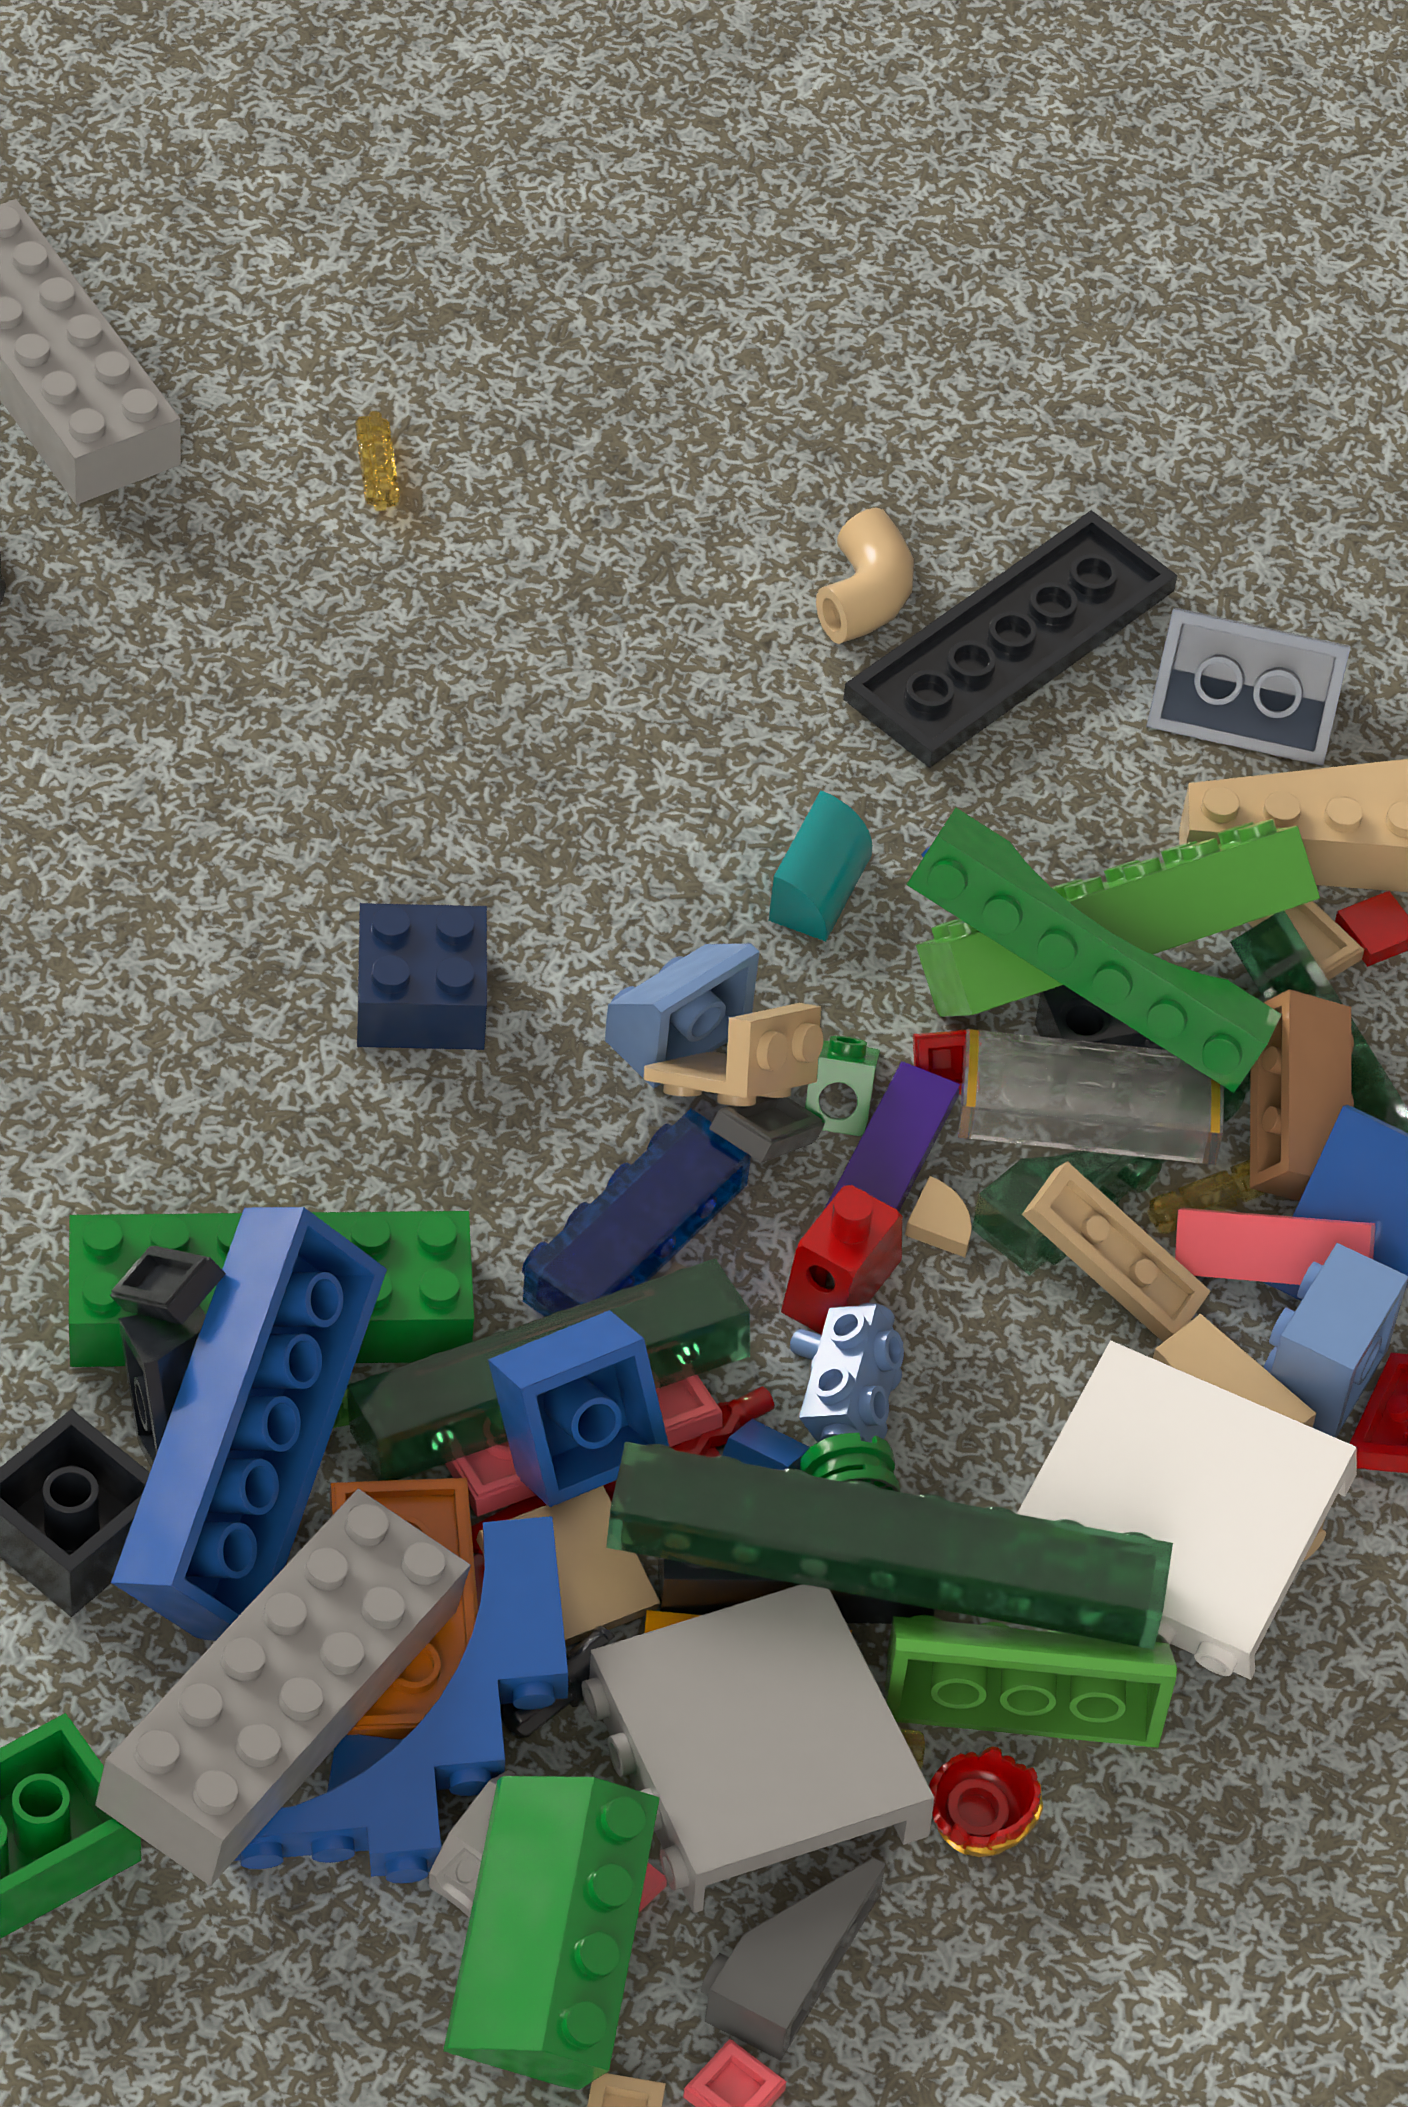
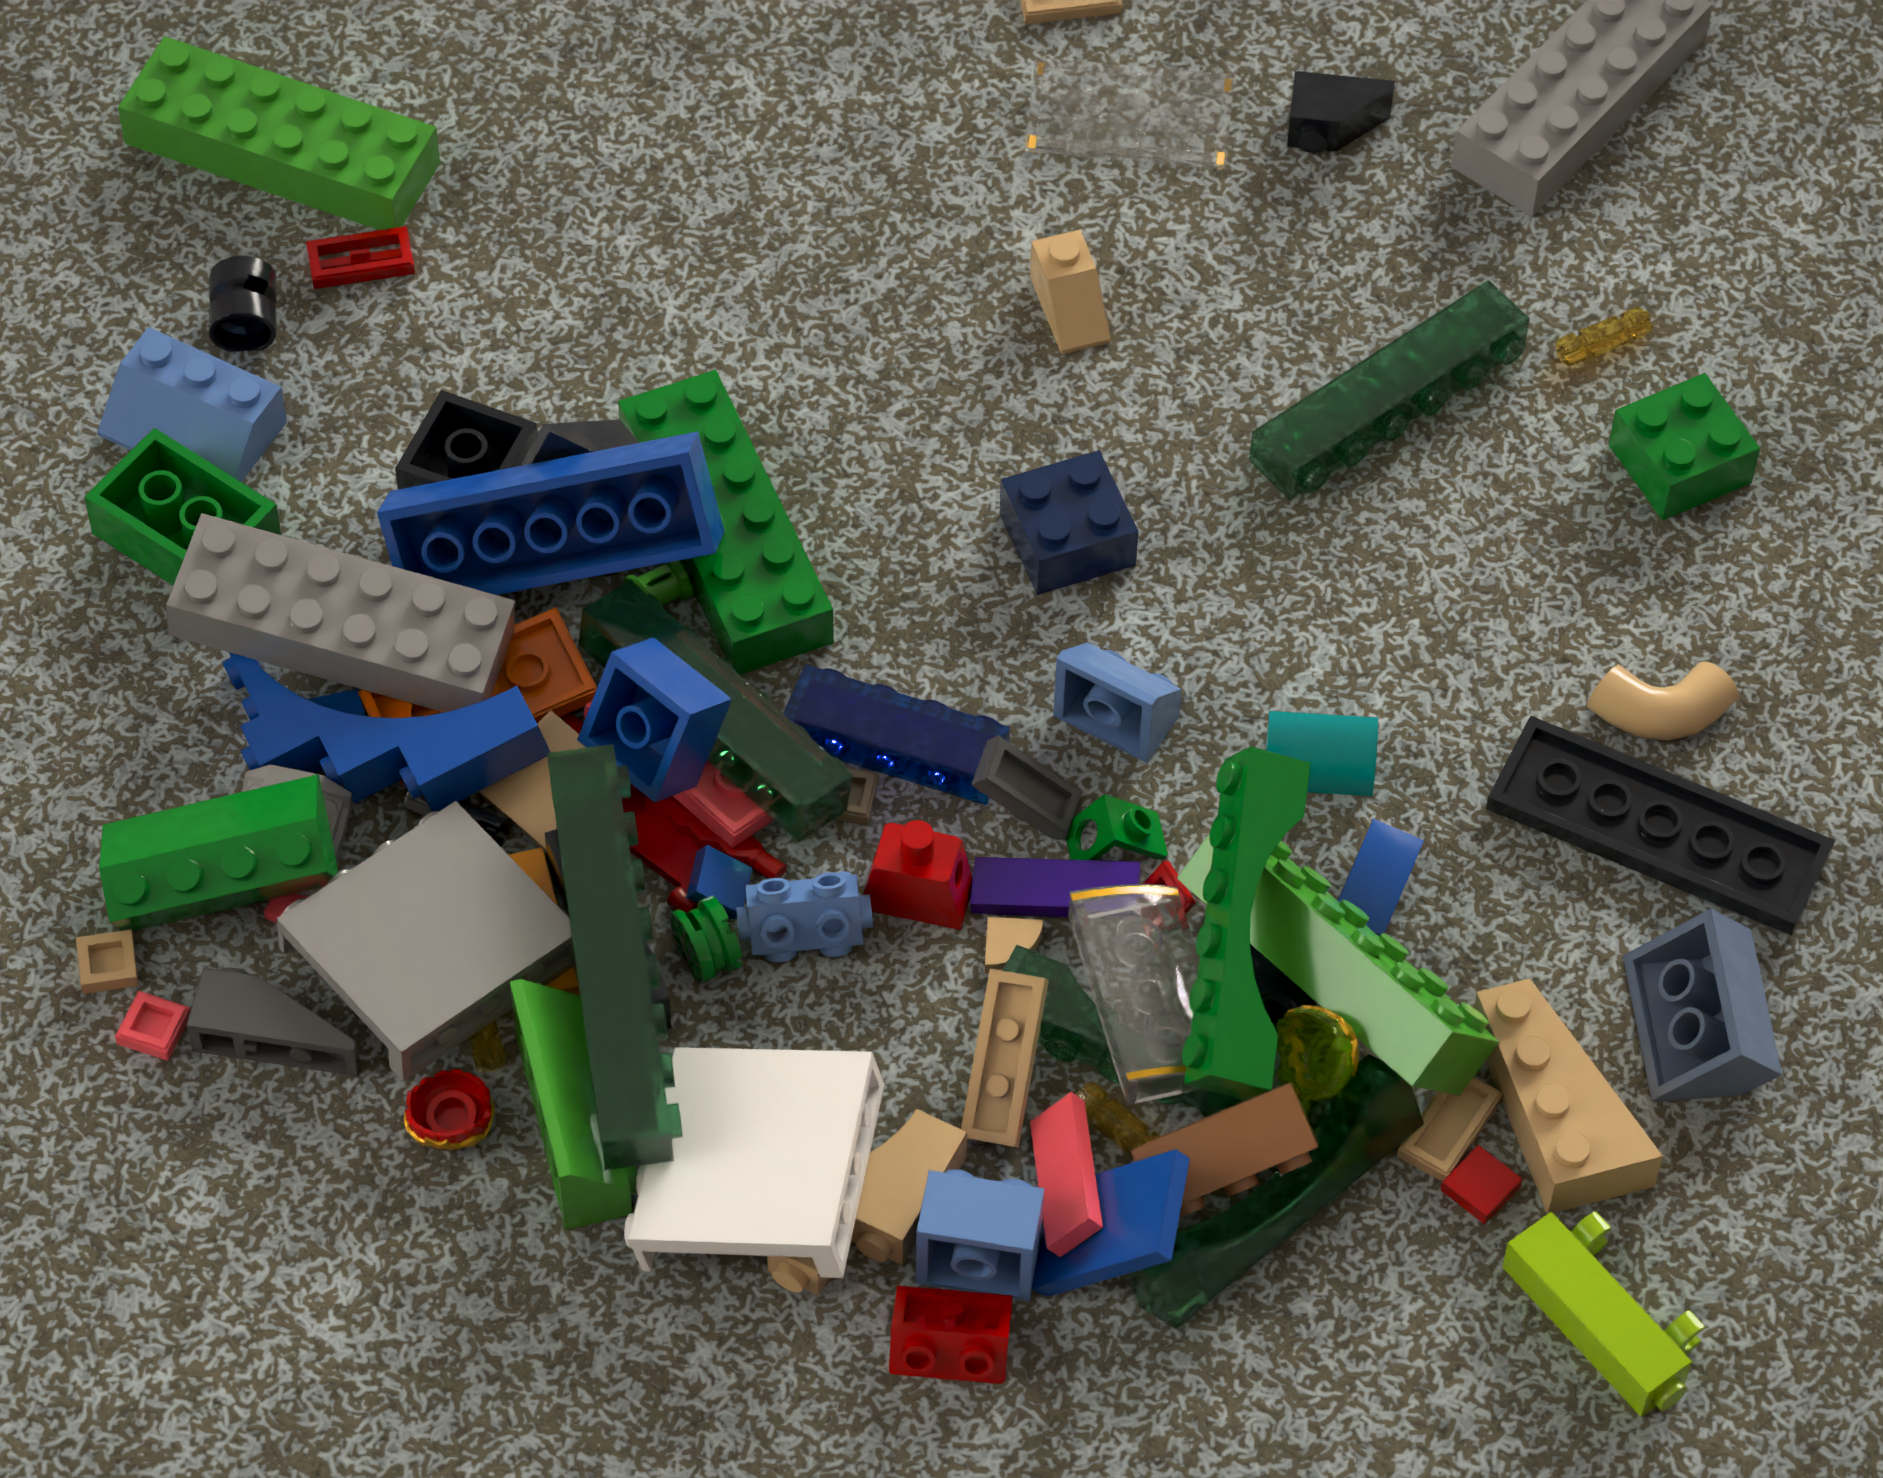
camera: 75 degrees right, 5 degrees up
black tile [110,1246,226,1325] -> none
tan bracket [644,1003,823,1106] -> none
none -> tan slope [1030,230,1111,355]
none -> clear green brick [1249,280,1530,500]
none -> clear neon green hair [1276,1005,1359,1101]
none -> green brick [1608,373,1760,521]

